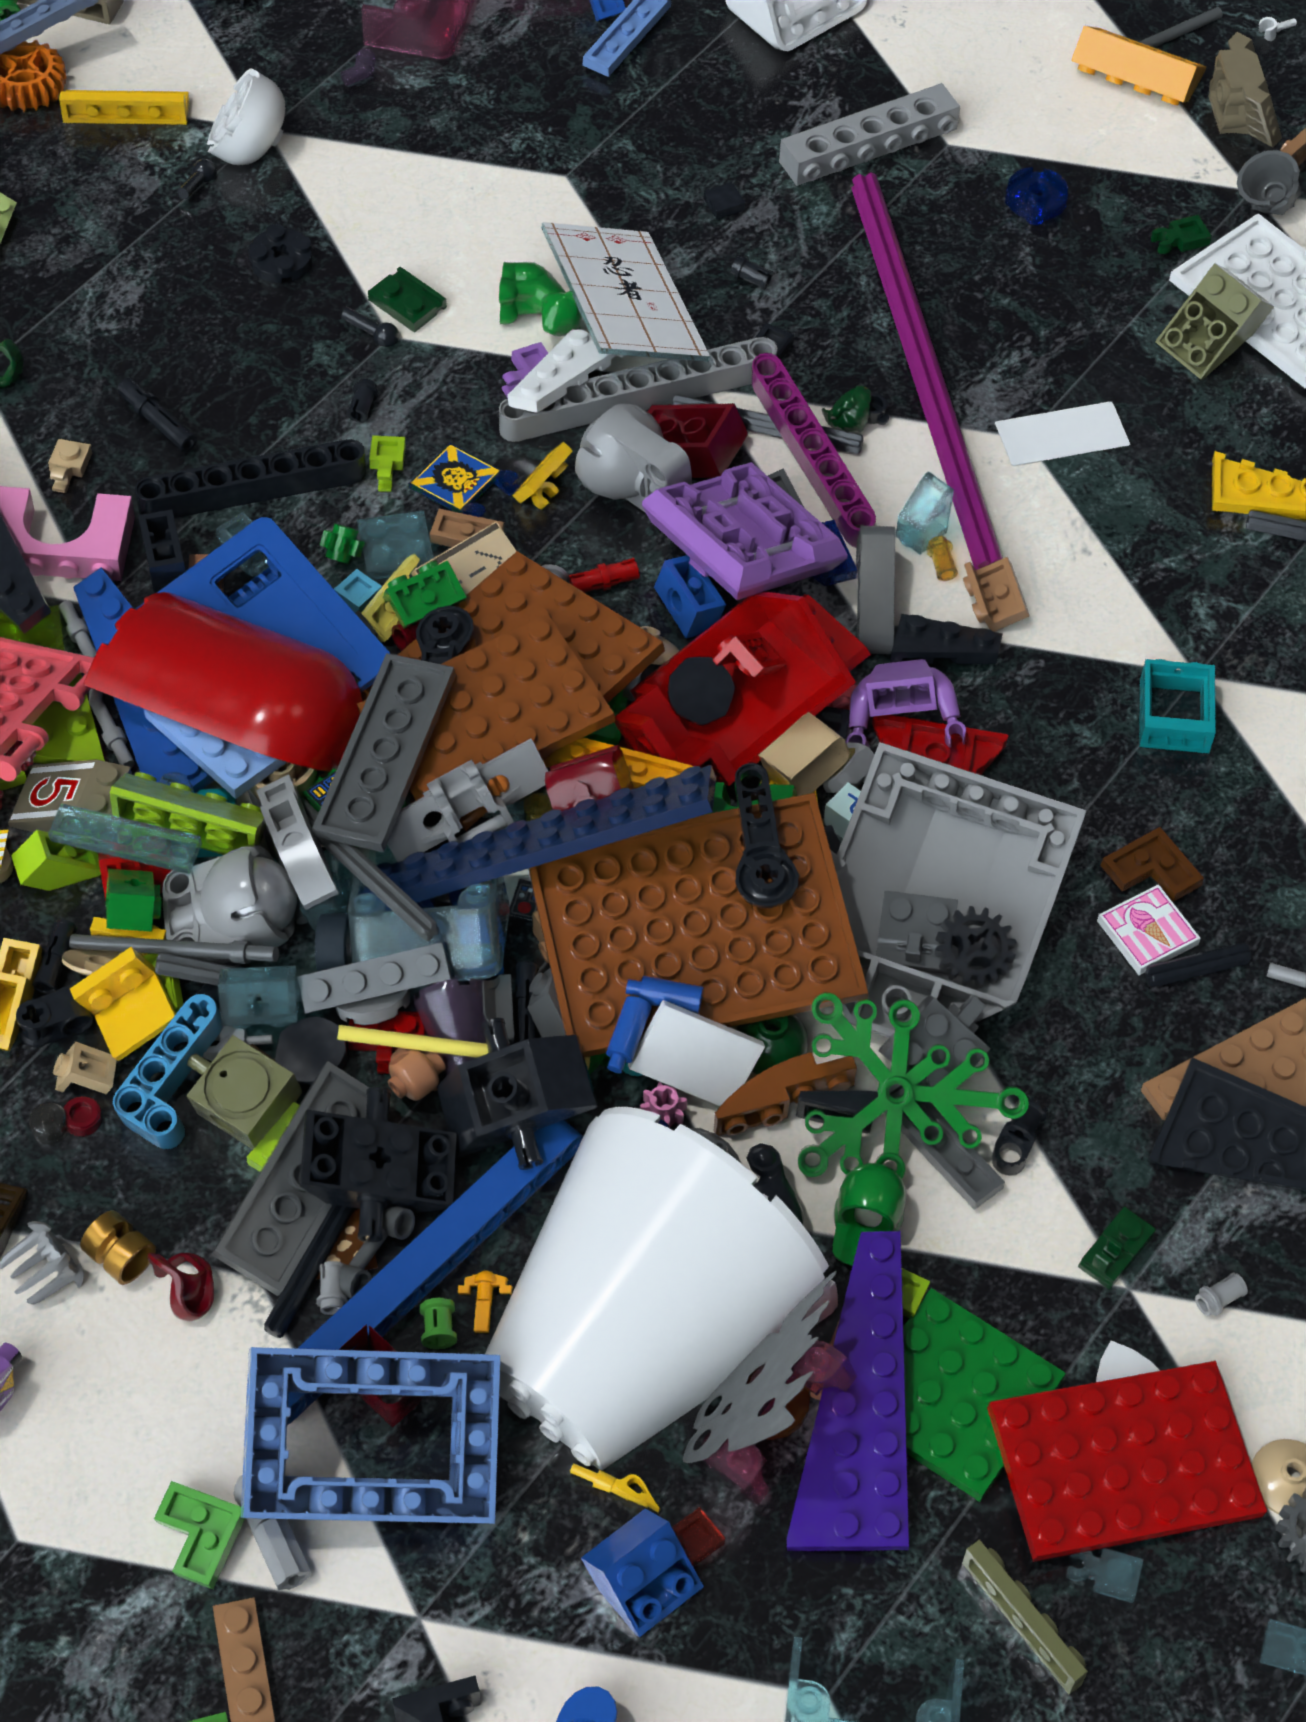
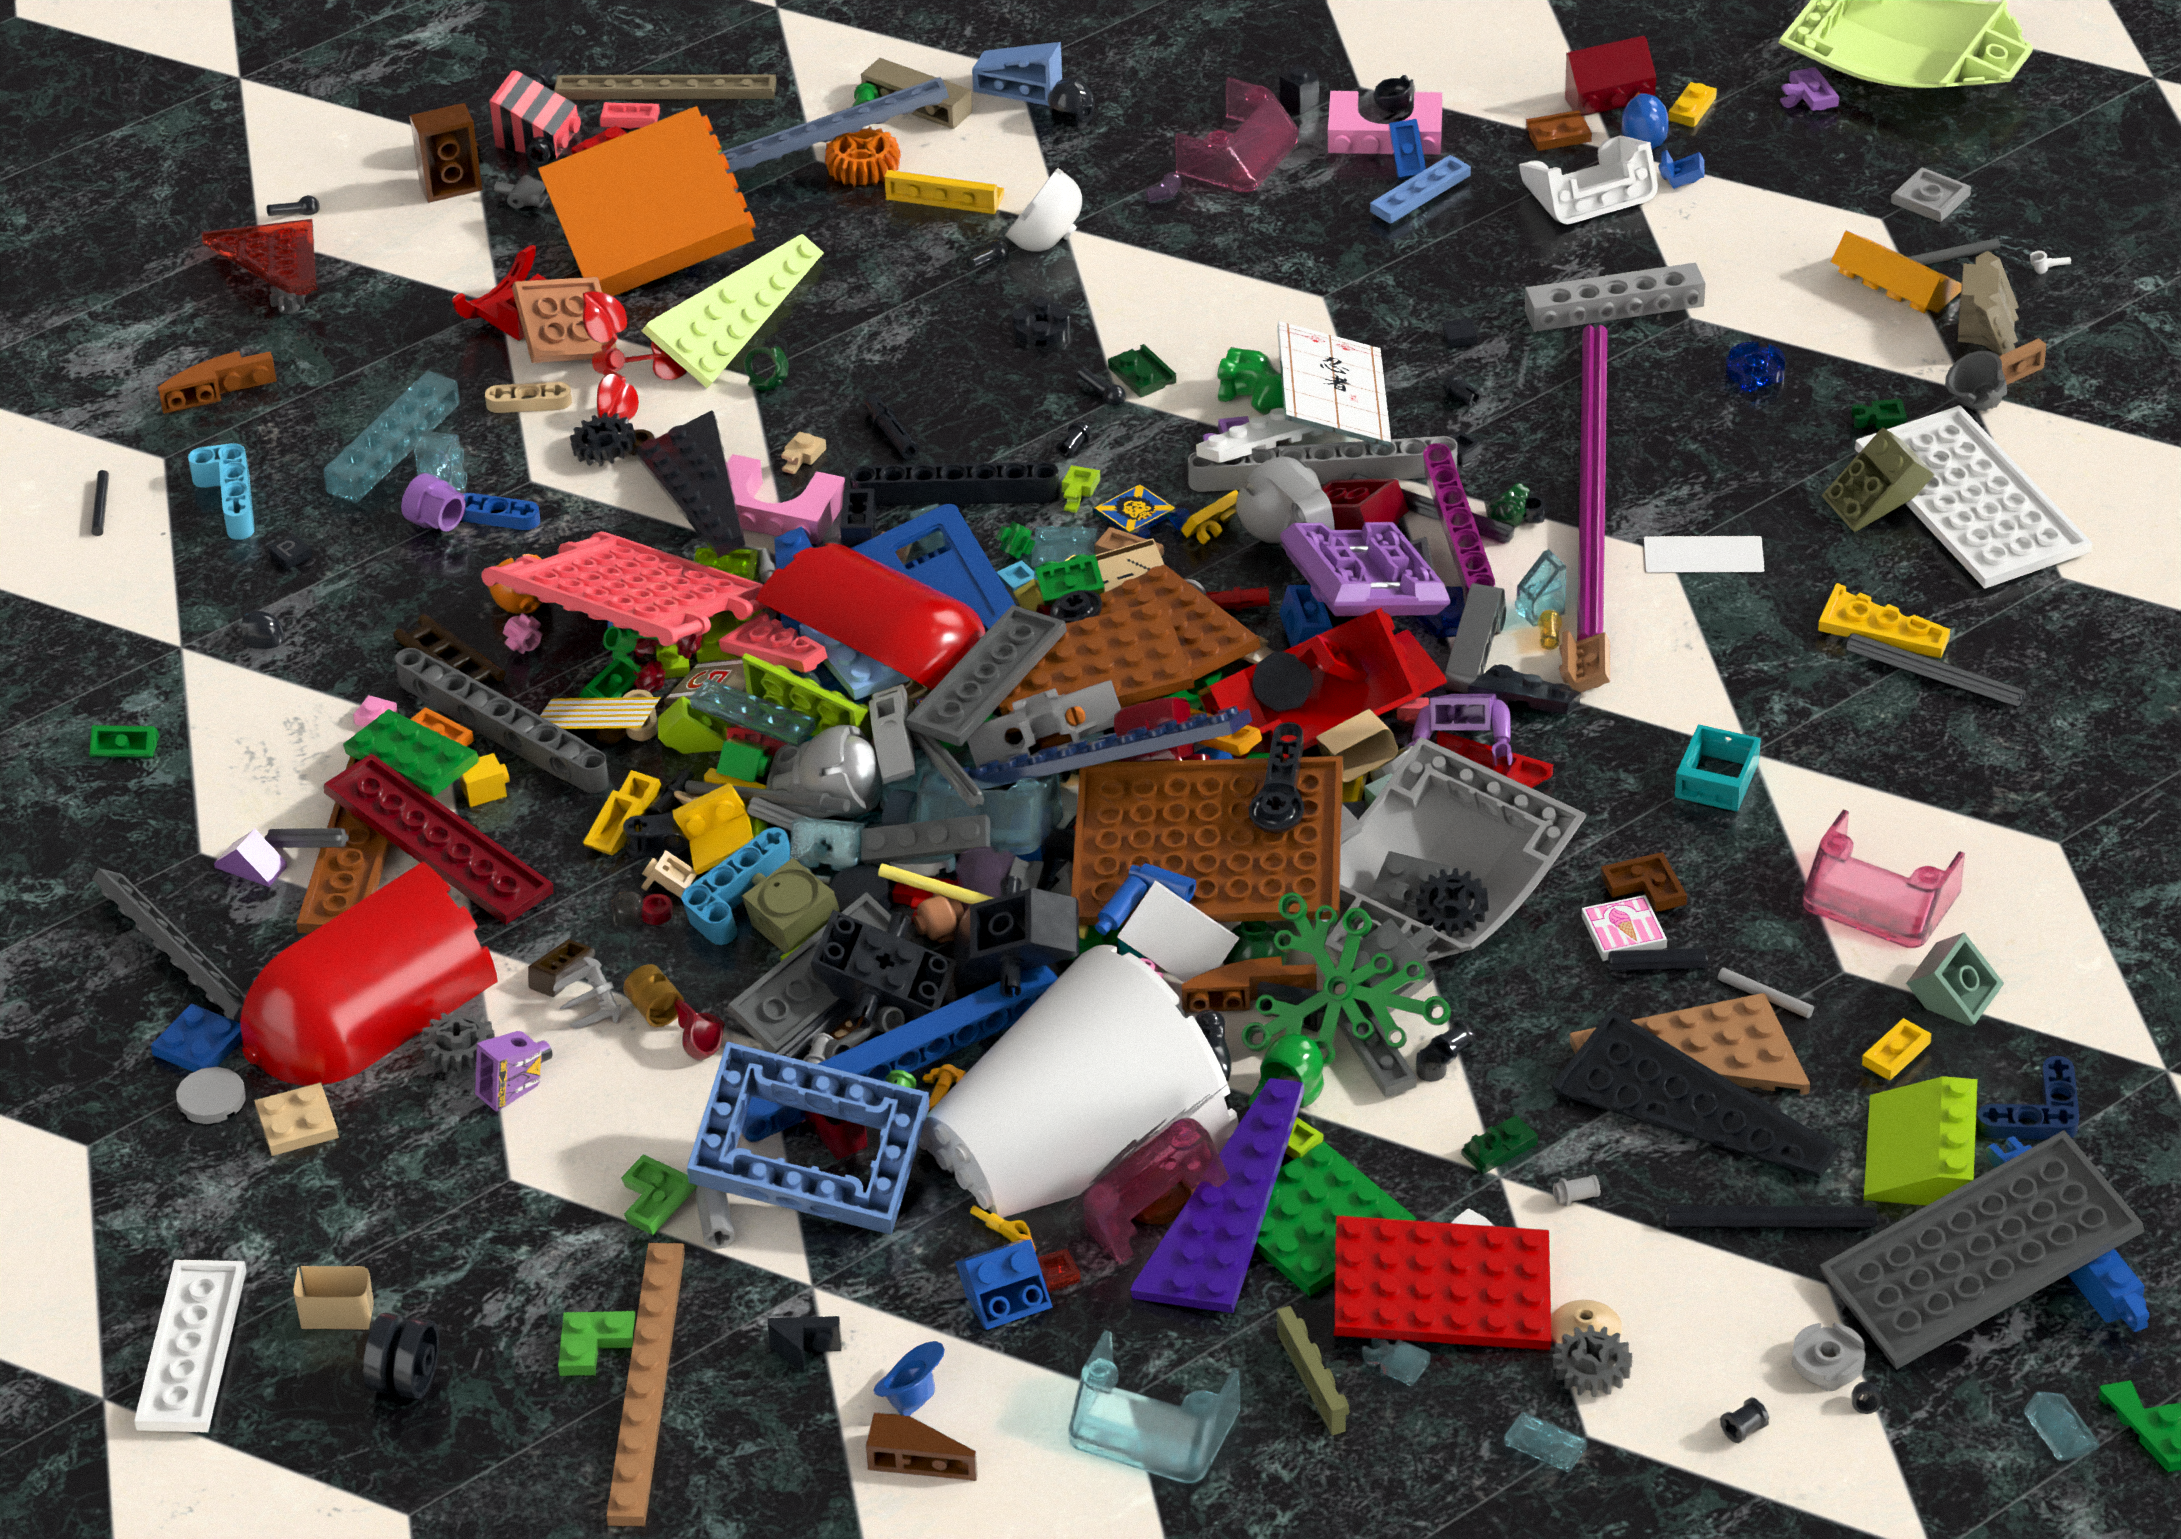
camera: 20 degrees right, 15 degrees down
none -> coral wing [718,611,828,673]

